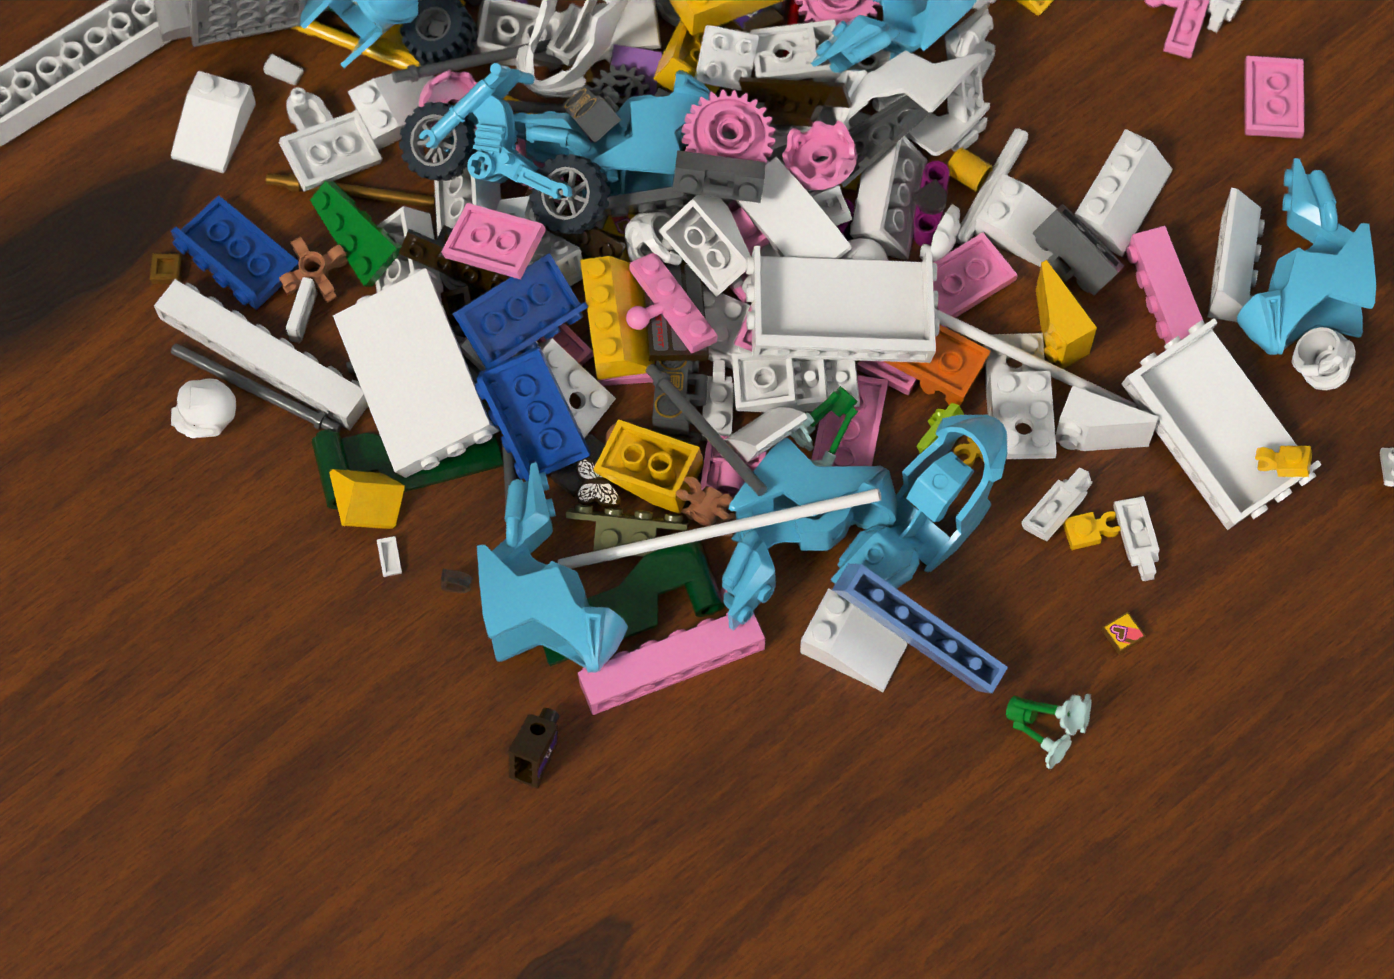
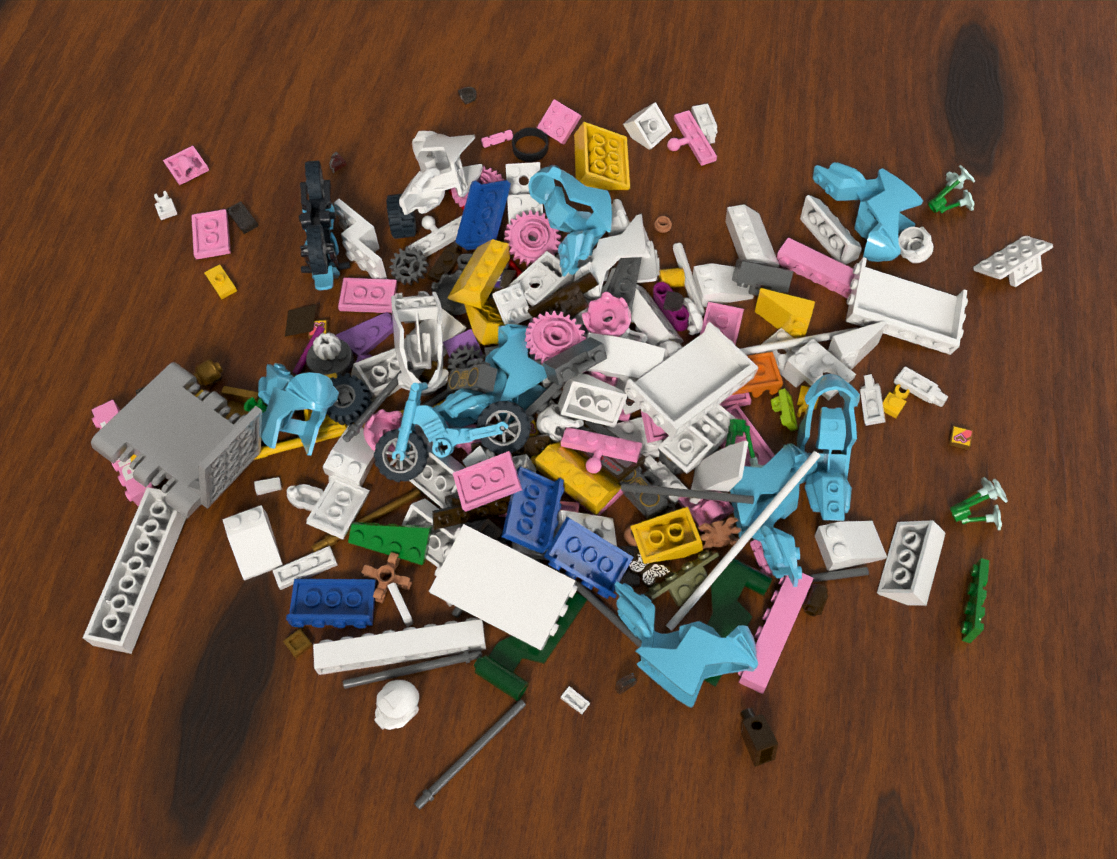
camera: 40 degrees left, 5 degrees down
yellow slope [329,469,405,529] -> none
medium blue brick [832,563,1008,694] -> none
bright pink plate [1245,56,1304,138] -> none
yellow plate [1255,446,1312,477] -> none
none -> white tile [272,546,338,590]
none -> dark grey bar [414,699,526,810]
none -> nougat plate [654,216,672,233]
none -> dark brown brick [802,584,829,617]
none -> dark grey bar [808,567,869,582]
none -> white slope [877,520,946,606]
none -> green wing [960,558,989,643]

